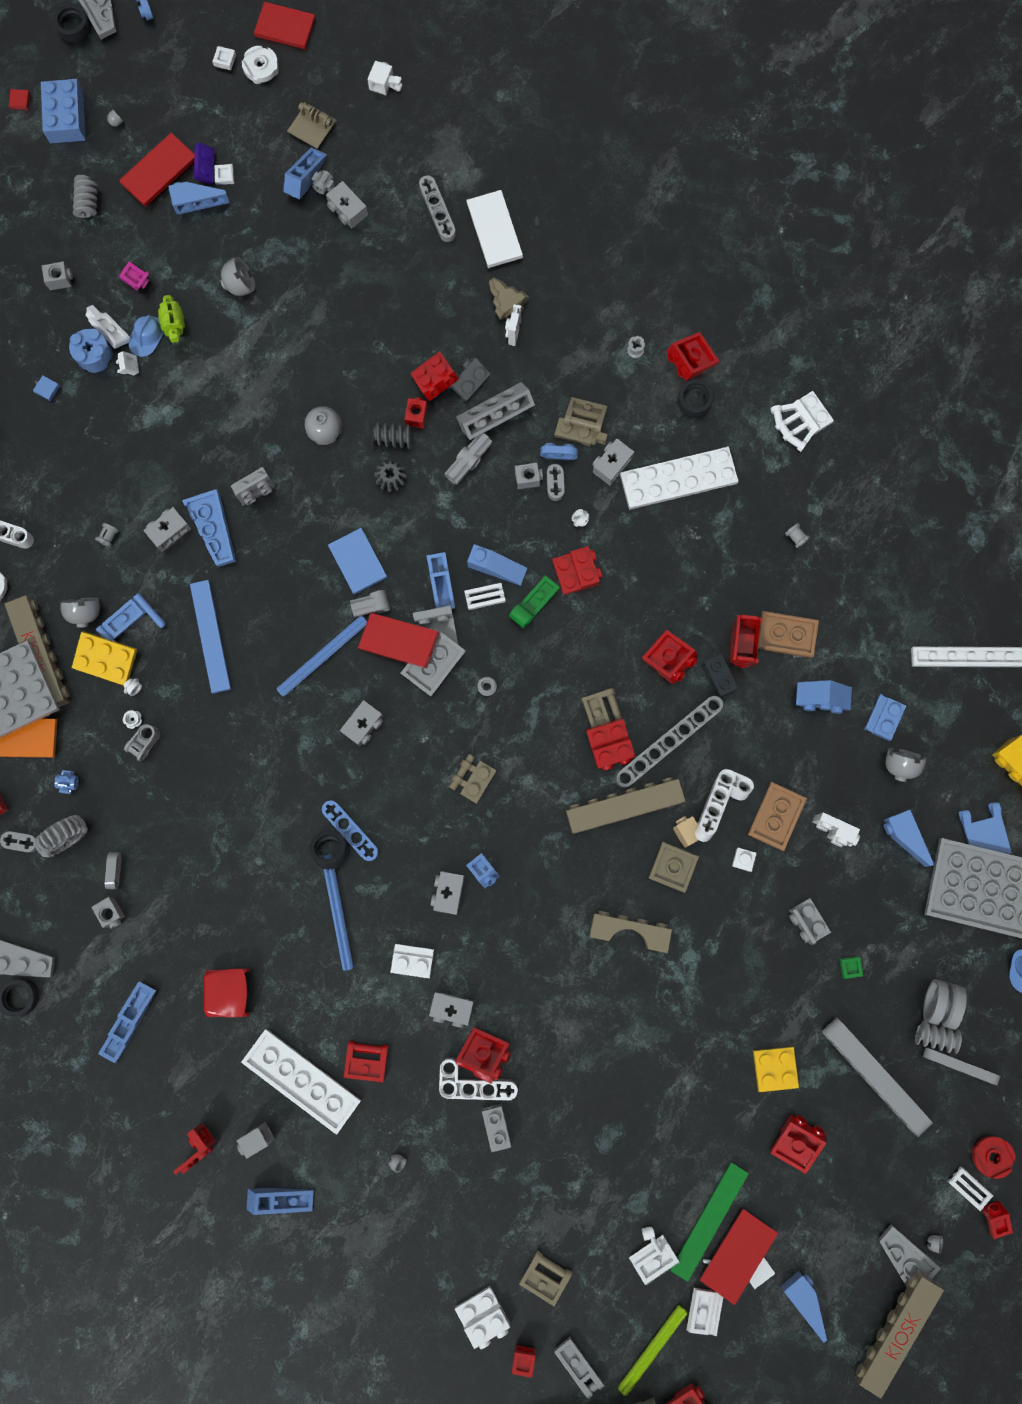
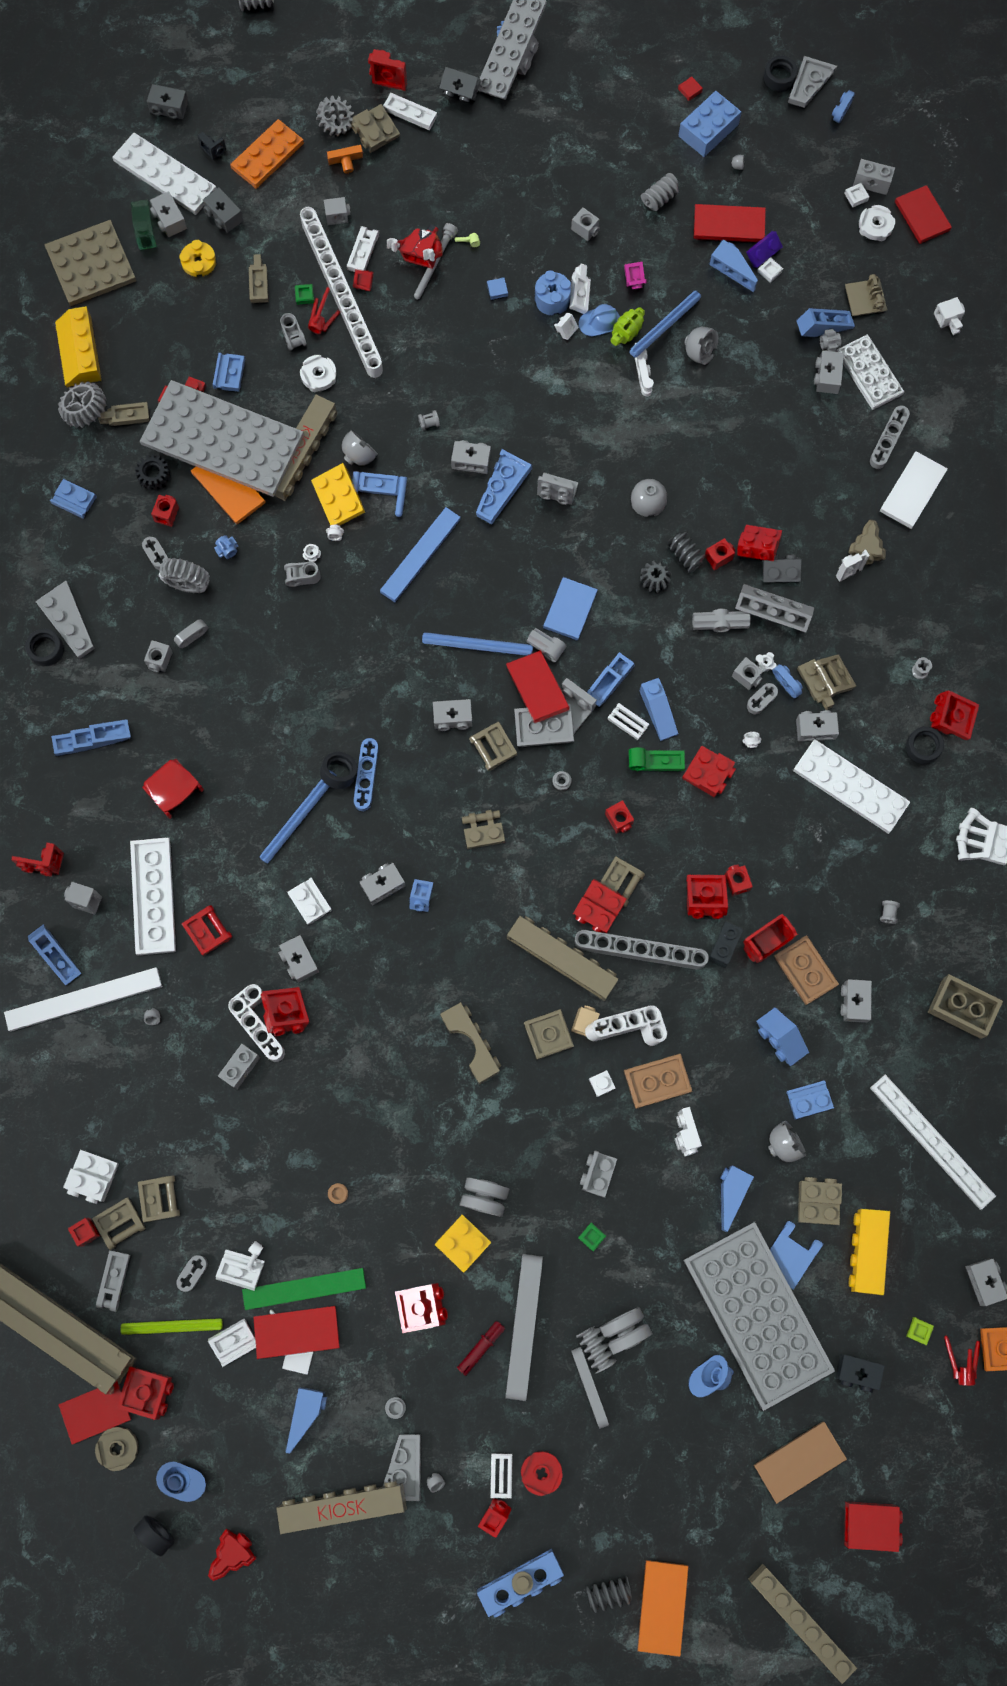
camera: 45 degrees right, 5 degrees down
none -> white tile [4,967,162,1032]
none -> dark tan plate [92,1197,146,1250]
none -> light grey beam [177,1255,208,1292]
none -> medium nougat tile [328,1183,348,1204]
none -> light grey plate [385,1397,406,1419]
none -> dark red axle [456,1321,505,1376]
none -> light grey wheel [460,1178,510,1217]
none -> dark tan plate [469,722,517,771]
none -> red brick [605,800,634,833]
none -> medium blue axle [630,291,701,358]
none -> white plate [635,343,654,396]
none -> red brick [725,865,753,896]
none -> white plate [756,652,777,672]
none -> dark tan plate [798,1177,842,1225]
none -> white tile [837,334,904,410]
none -> light grey brick [841,979,871,1023]
none -> light grey brick [853,159,895,195]
none -> dark tan brick [928,974,1003,1039]

